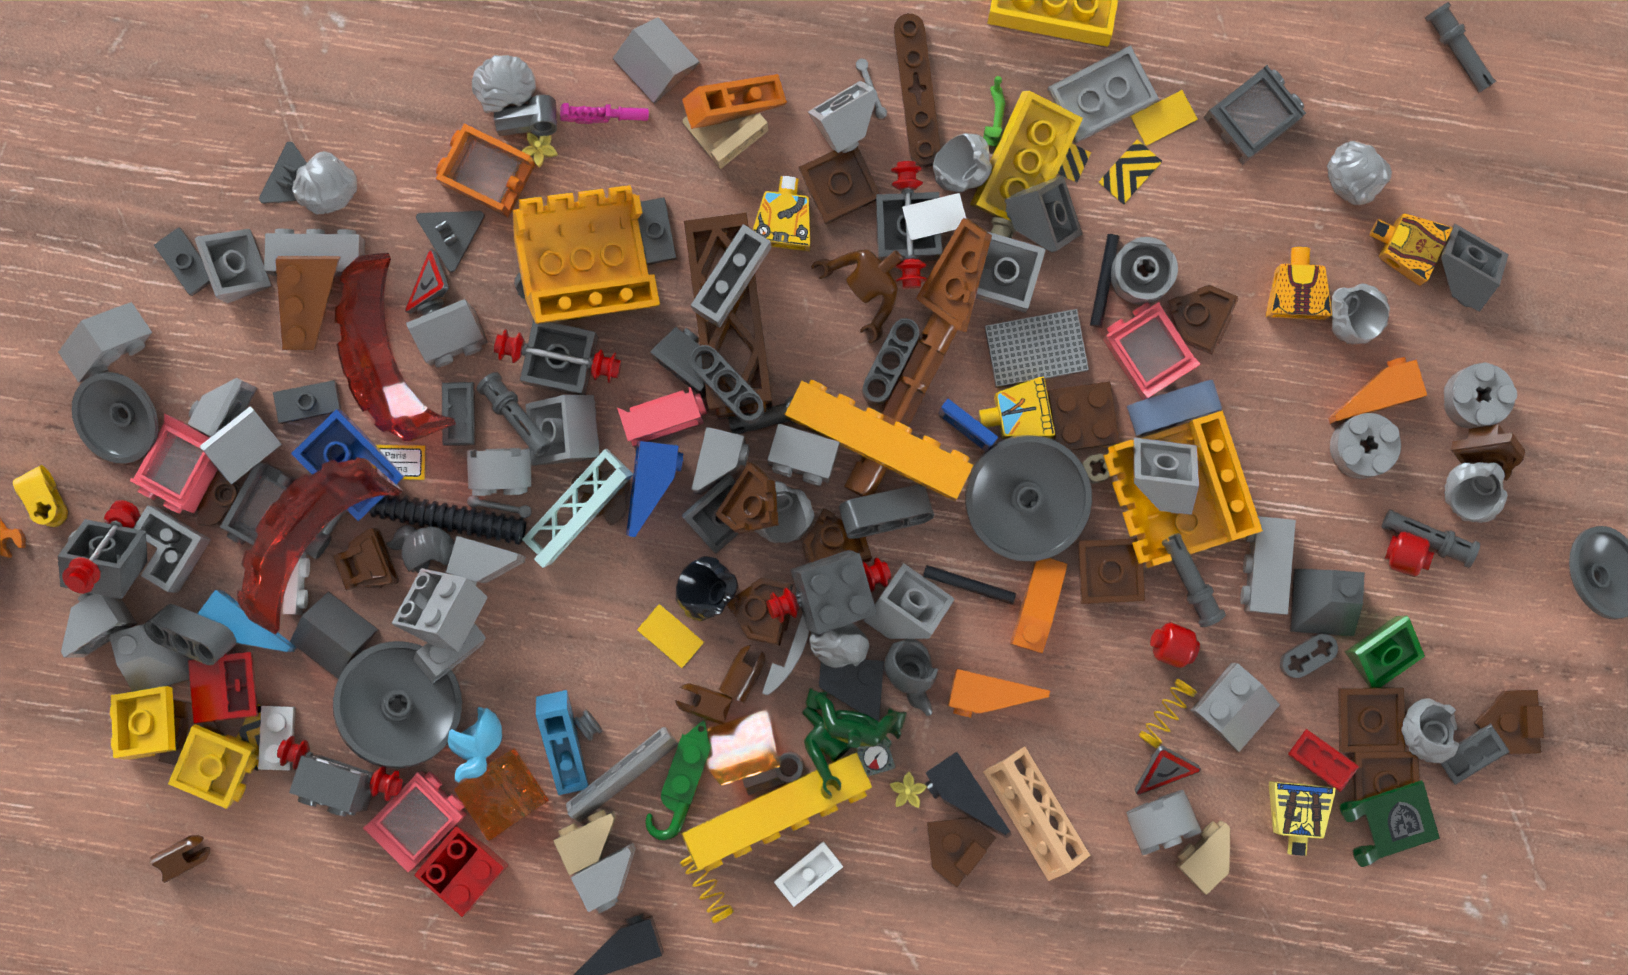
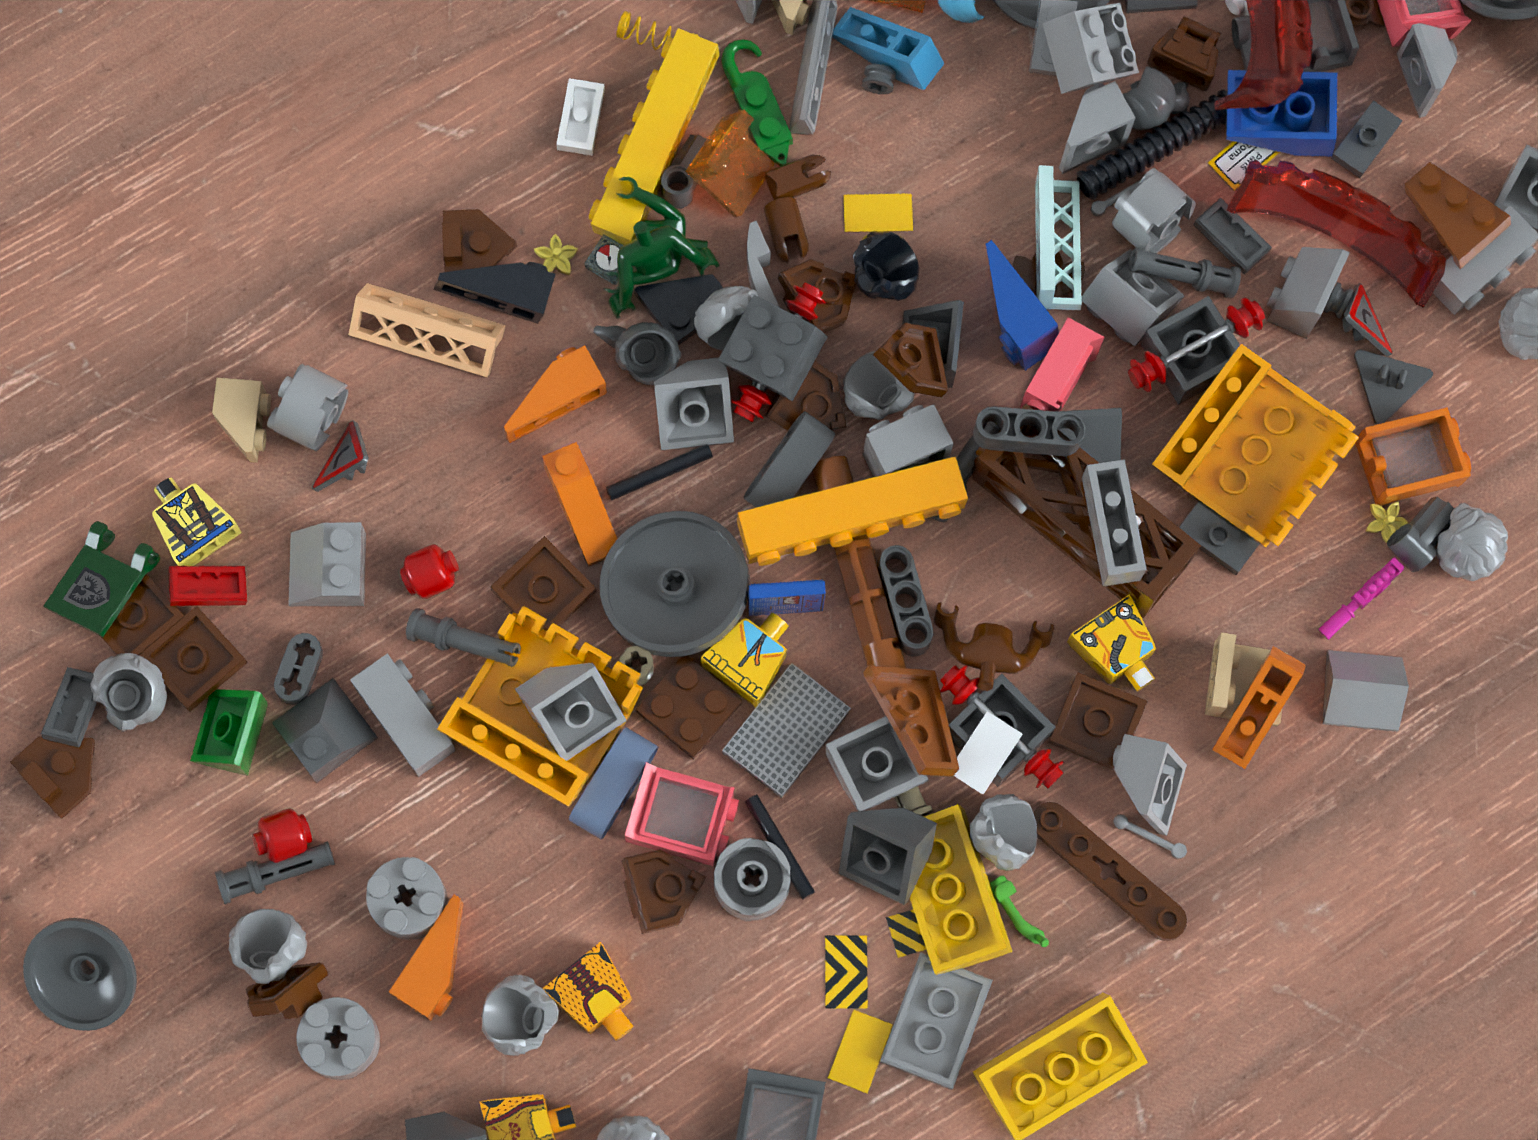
camera: 130 degrees right, 10 degrees down
light grey slope [200,406,282,484] -> none
light grey slope [692,427,750,495] -> none
yellow piece [1138,679,1197,748] -> none

